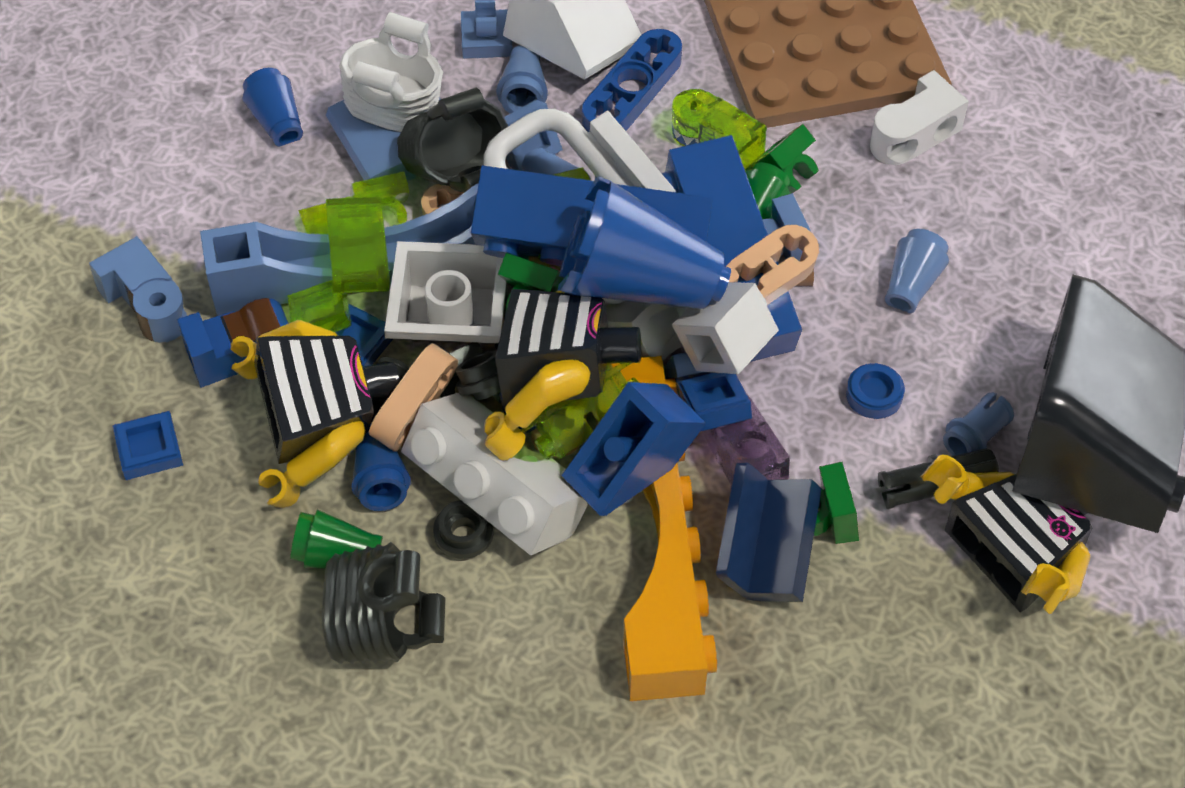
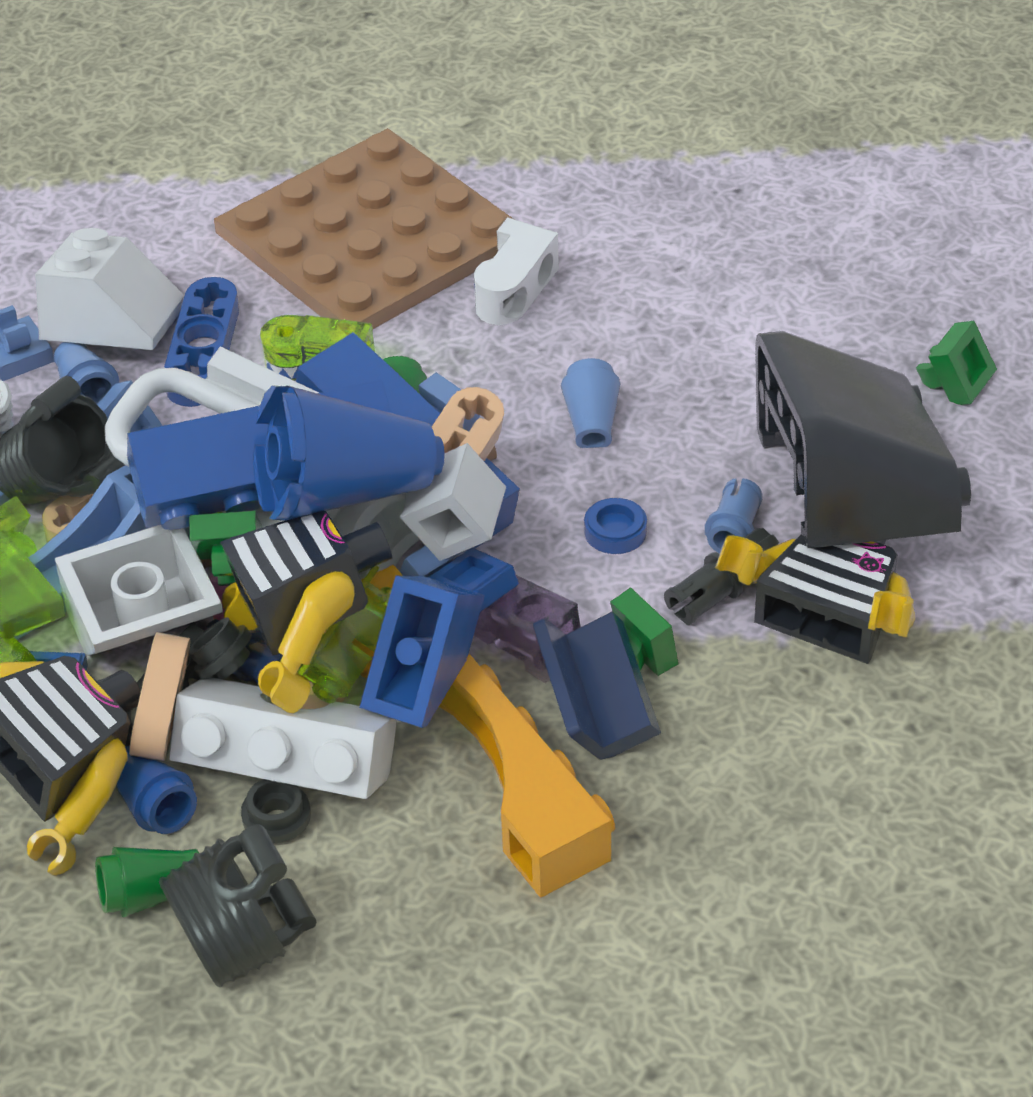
camera: 25 degrees left, 10 degrees down
green tile [745,124,819,194] -> none

